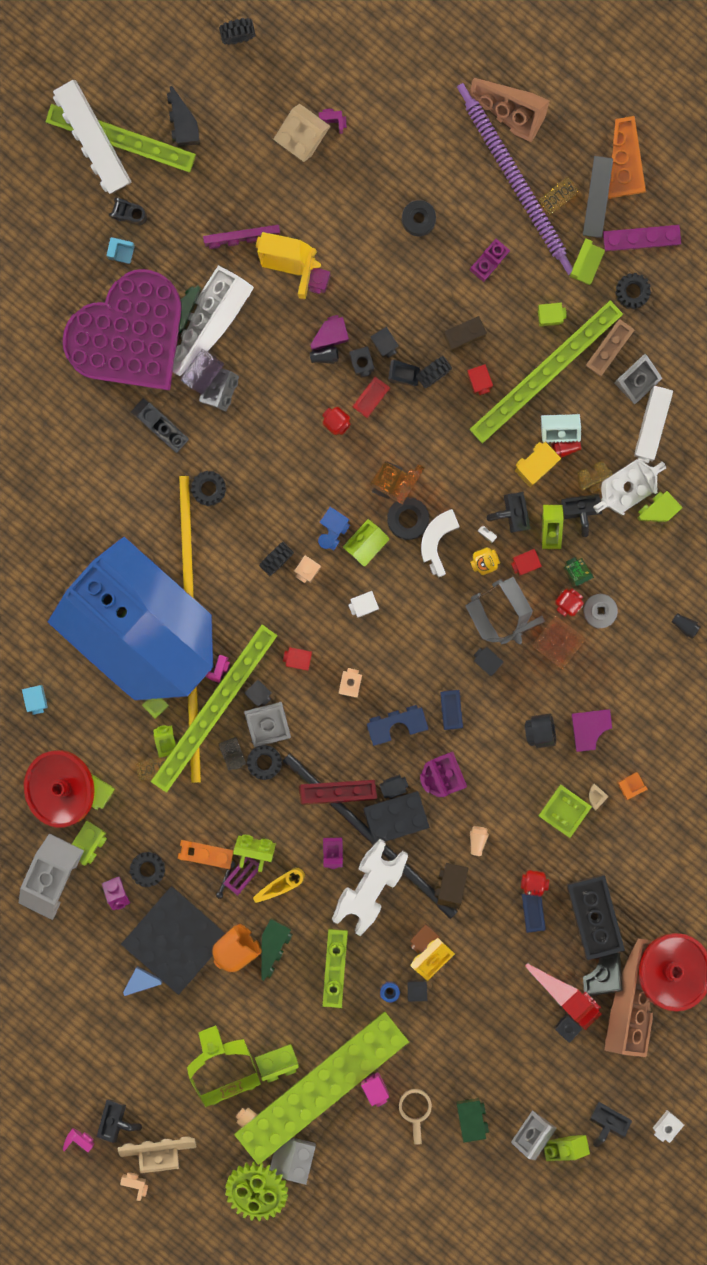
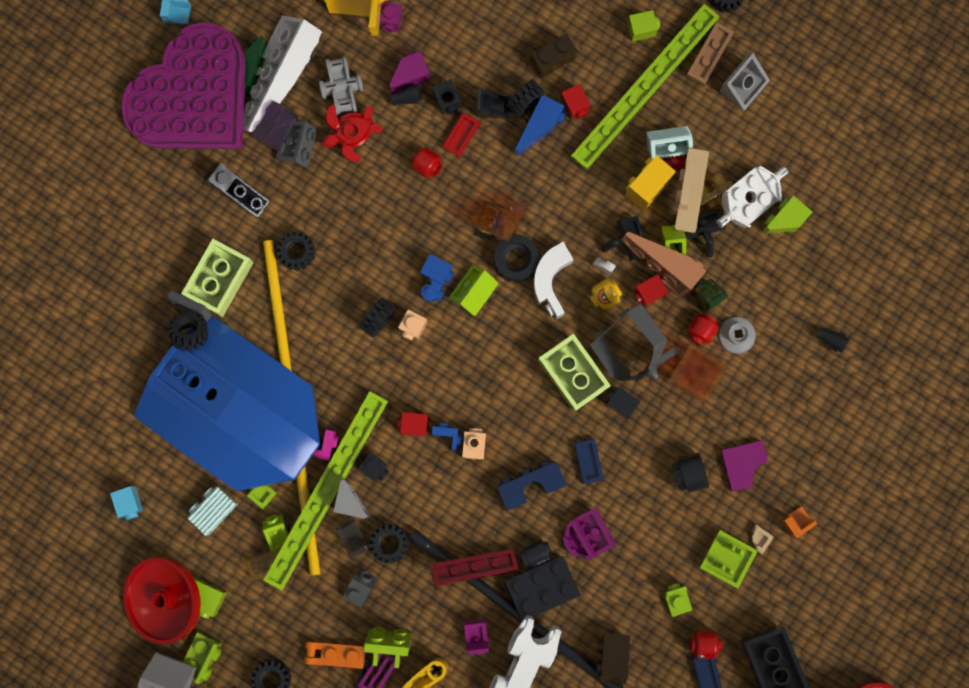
camera: 10 degrees left, 5 degrees down
light grey tile [244,702,291,747] -> none
white brick [349,591,379,618] -> none
black brick [370,327,399,359] -> none
light nougat cone [470,826,489,856] -> none
white slope [634,386,673,463] -> none
none -> dark grey tile [167,290,212,322]
none -> black tyre [168,311,208,352]
none -> yellowish green brick [181,239,253,317]
none -> light aqua brick [187,486,238,536]
none -> light grey axle [319,55,364,117]
none -> red animal [322,105,383,163]
none -> light grey slope [333,479,370,519]
none -> dark grey bracket [343,569,377,608]
none -> blue bracket [432,423,462,451]
none -> blue slope [514,95,566,156]
none -> yellowish green brick [538,334,611,412]
none -> nougat wedge [621,232,706,298]
none -> lime bracket [663,583,692,617]
none -> tan bracket [675,148,709,233]

